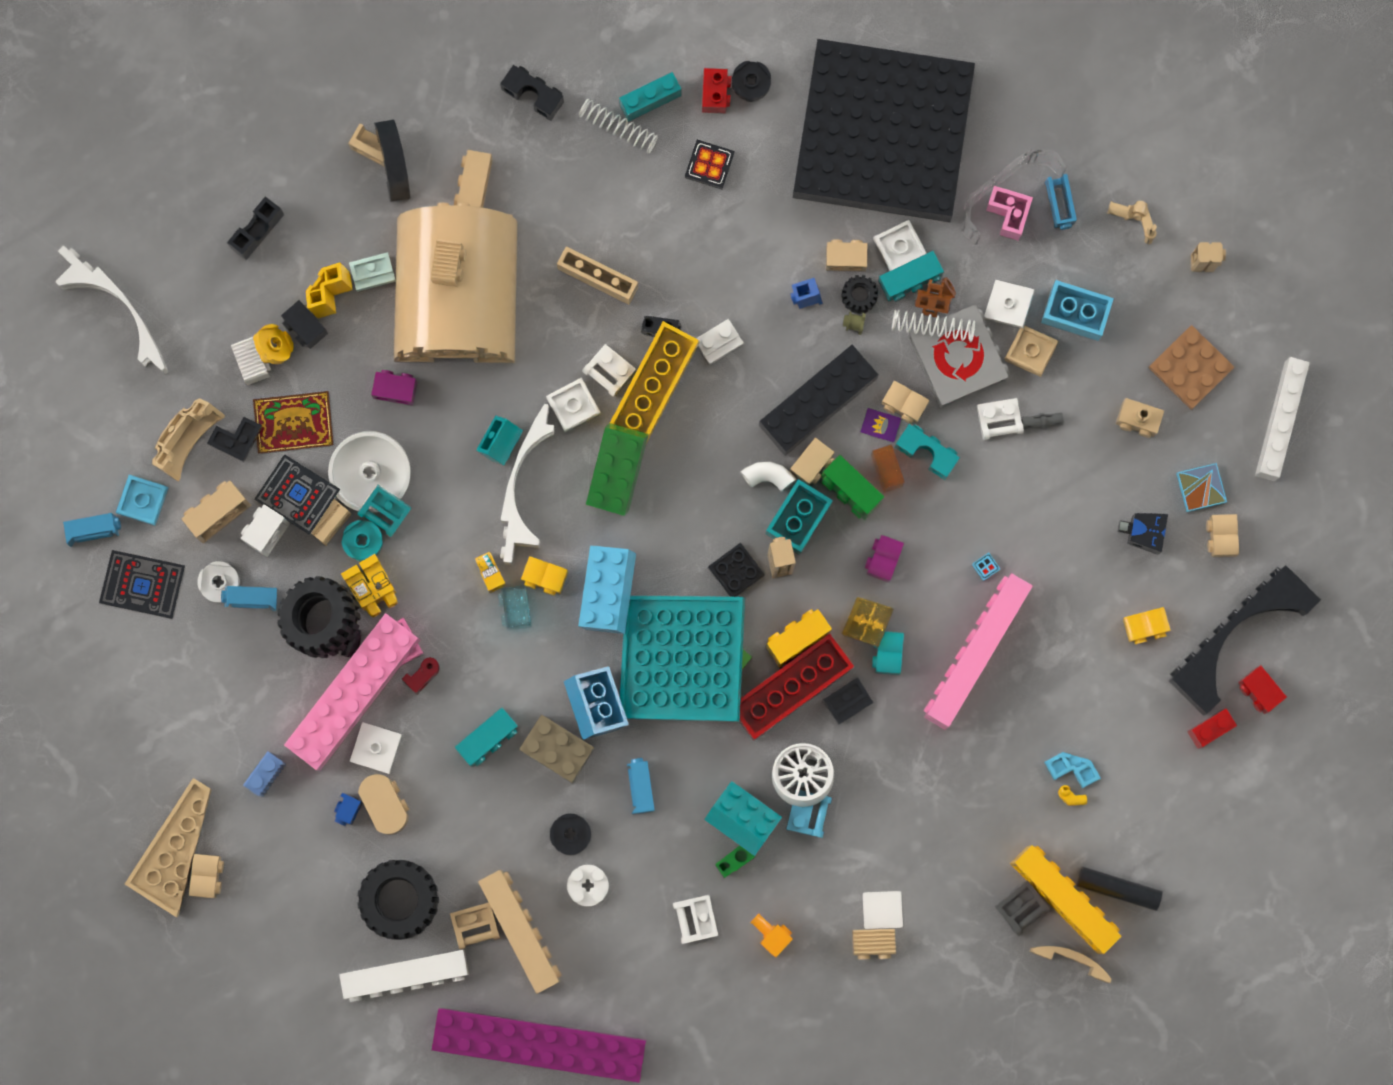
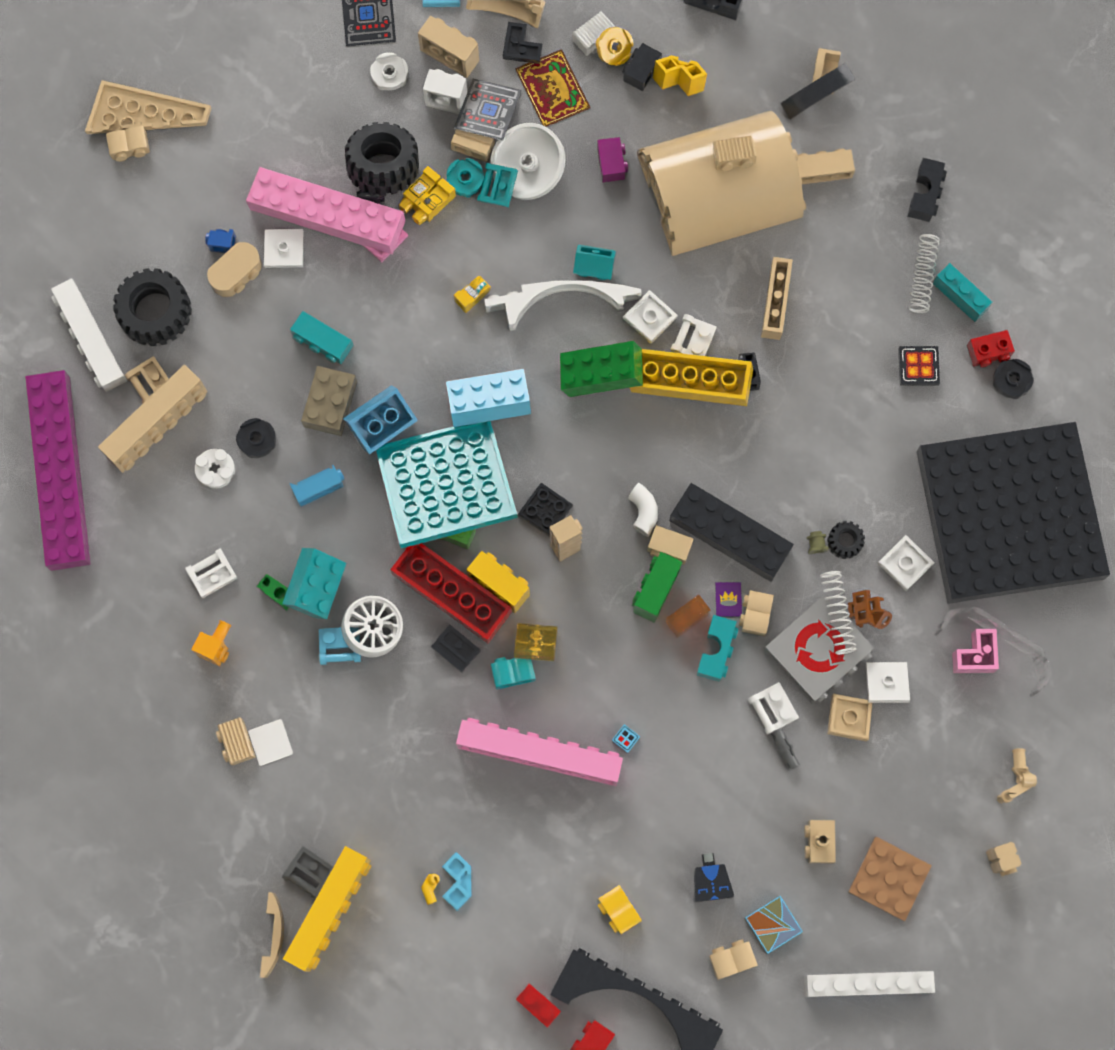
camera: 75 degrees right, 5 degrees down
dark azure window [221,586,277,612] -> none
medium blue brick [243,751,286,797] -> none
light aqua plate [349,252,396,292] -> none
dark red leg [402,657,440,695] -> none
clear light blue brick [498,585,532,631] -> none
yellow brick [521,556,569,596] -> none
white plate [696,319,744,365] -> none
teal brick [765,479,833,555] -> none
blue brick [790,278,823,309] -> none
tan brick [826,239,867,271] -> none
magenta brick [865,535,904,583] -> none
teal brick [878,251,944,302] -> none
medium azure brick [1041,280,1114,341] -> none
dark azure window [1044,174,1077,230] -> none
black brick [1076,866,1163,911] -> none

